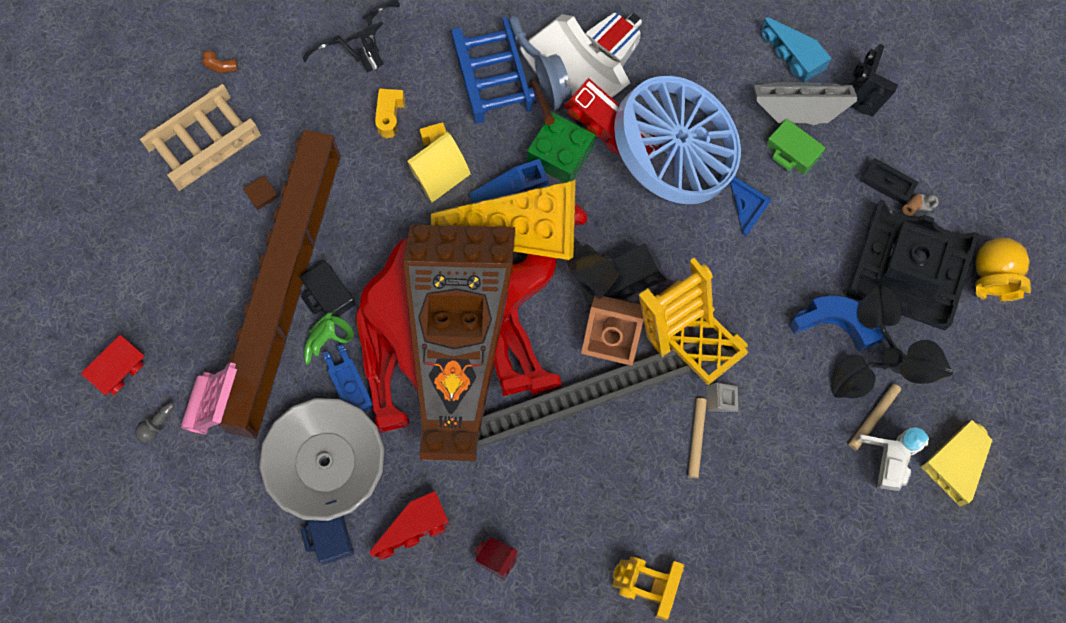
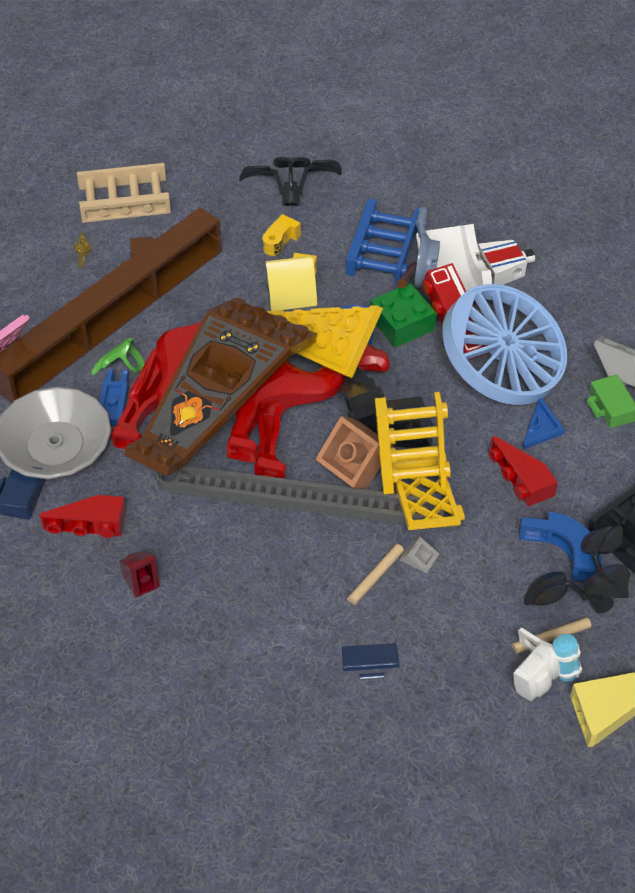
camera: 30 degrees right, 20 degrees down
dark orange arm [202,51,238,73] -> none
black piece [300,261,356,317] -> none
yellow tile [612,556,684,621] -> none
none -> clear yellow piece [74,232,91,268]
none -> dark blue piece [342,643,399,680]
none -> red slope [489,436,558,507]

